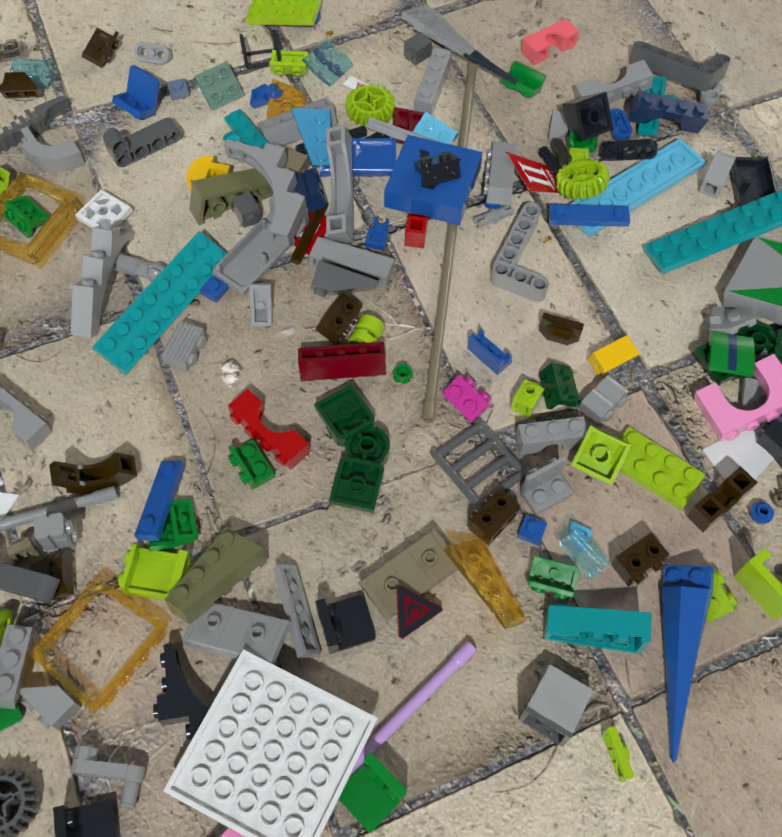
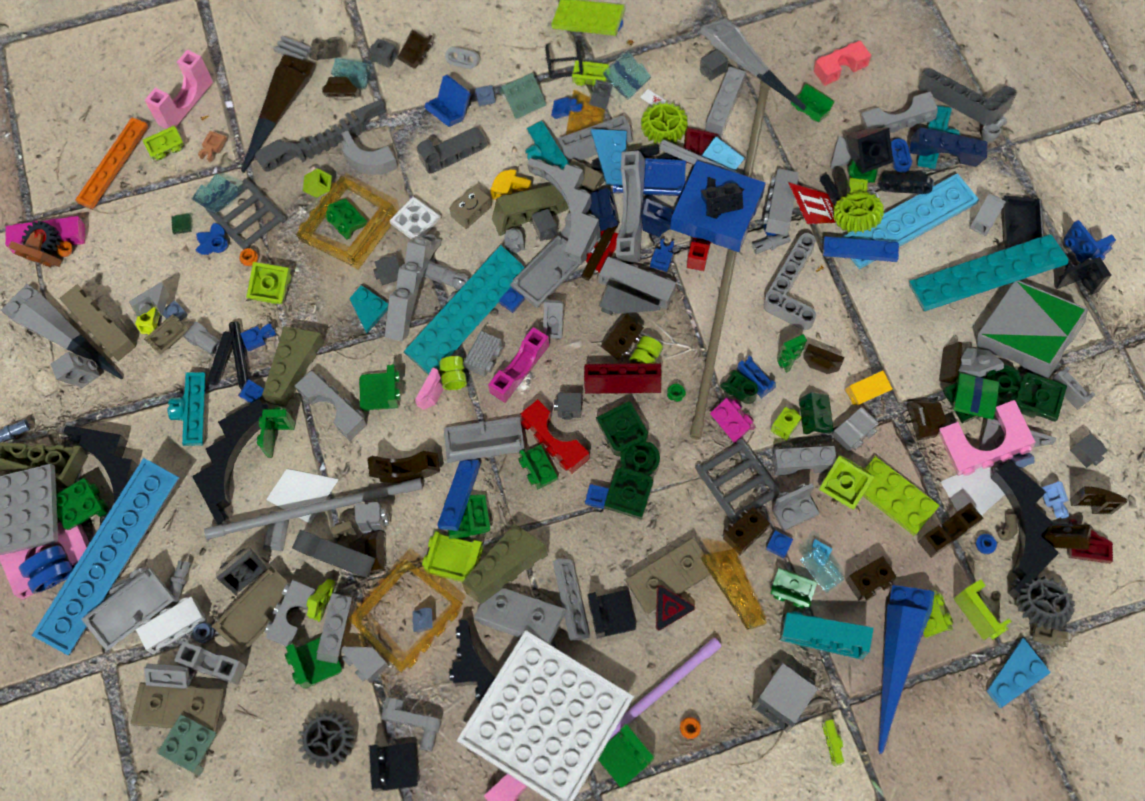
camera: 10 degrees right, 5 degrees up
none -> teal wing [349,285,389,333]
none -> green bracket [359,364,401,411]
none -> dark grey brick [369,38,398,68]
none -> dark grey brick [373,255,399,285]
none -> sand blue plate [412,607,433,633]
none -> bright pink slope [415,368,444,410]
none -> lime wheel [439,356,467,390]
none -> light grey container [444,417,525,463]
none -> dark tan brick [449,185,492,230]
none -> dark pink arch [488,327,549,403]
none -> light grey plate [504,229,524,253]
none -> dark grey brick [554,393,581,420]
none -> blue plate [585,484,609,509]
none -> dark grey brick [589,79,613,109]
none -> dark blue slope [640,198,674,237]
none -> orange plate [680,717,701,739]
none -> dark green piece [720,370,758,404]
none -> green bracket [777,334,807,373]
none -> dark brown slope [906,400,947,441]
none -> dark brown slope [939,342,963,384]

